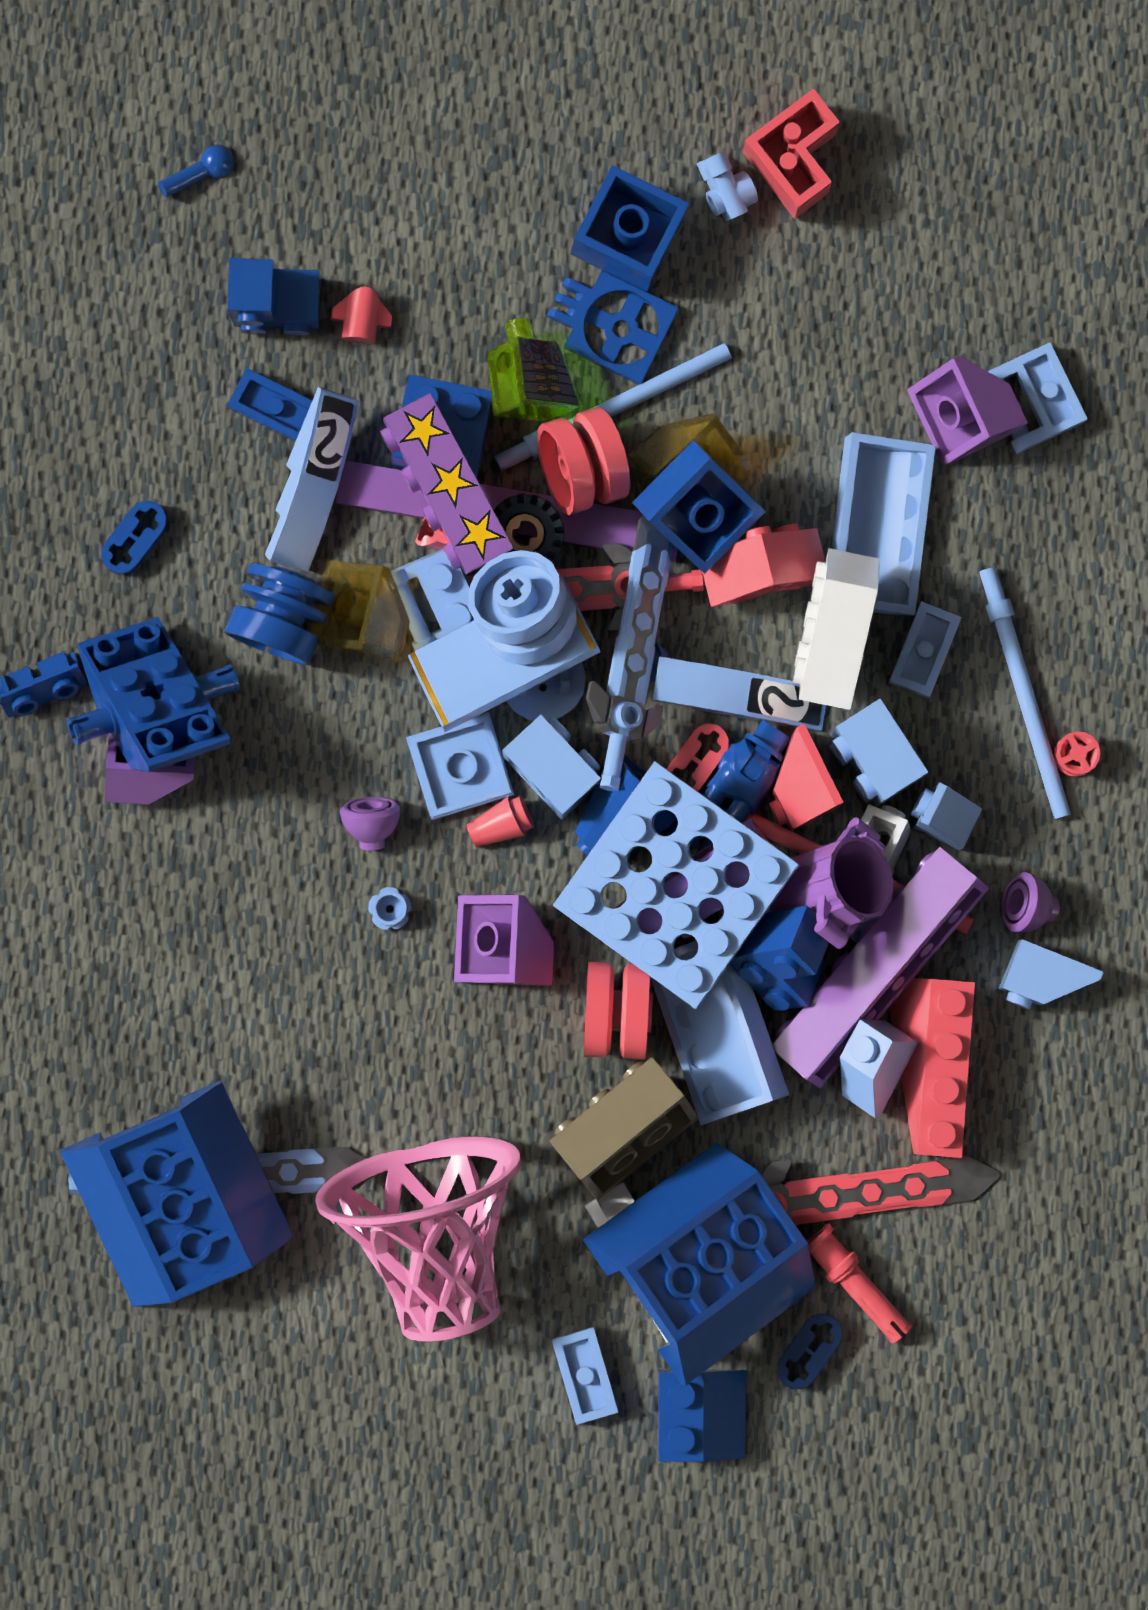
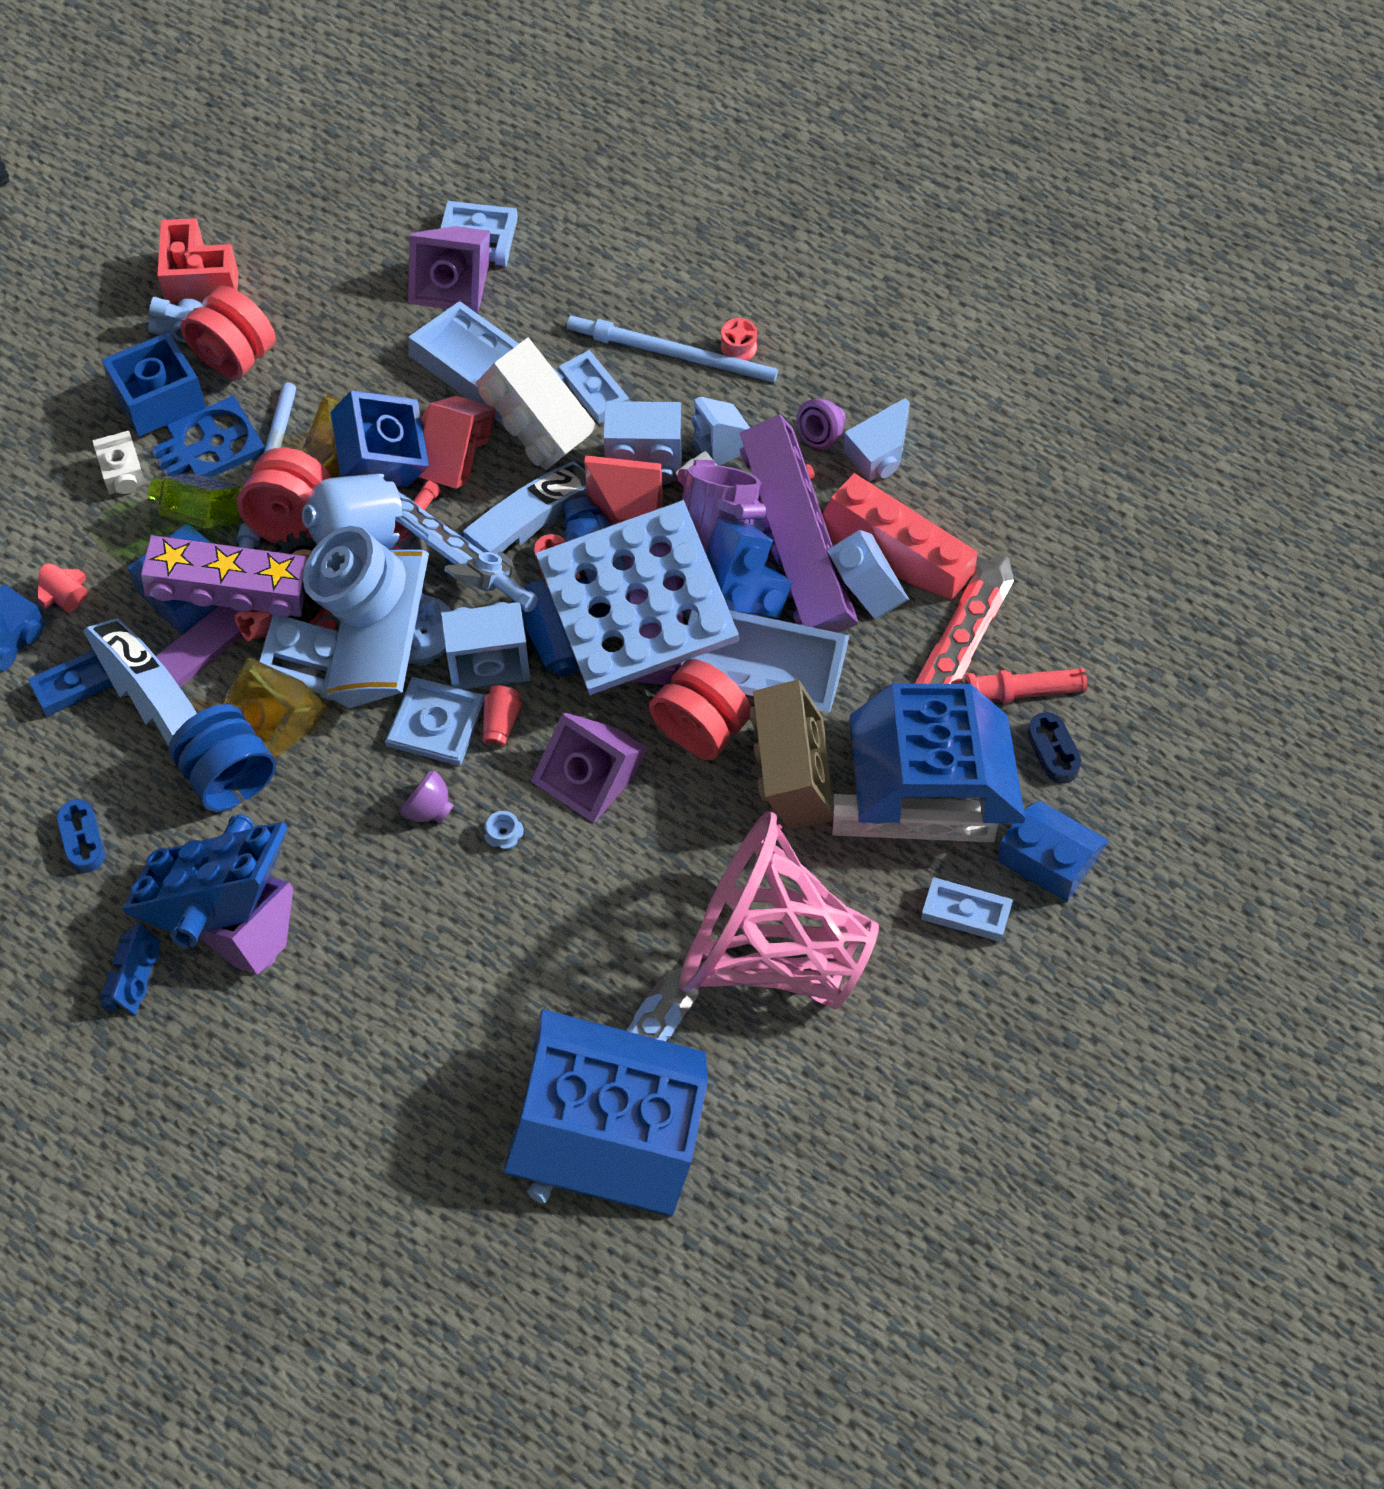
camera: 50 degrees left, 25 degrees down
none -> white brick [93,430,145,495]
none -> coral wheel [180,285,276,381]
none -> light blue cylinder [302,474,402,549]

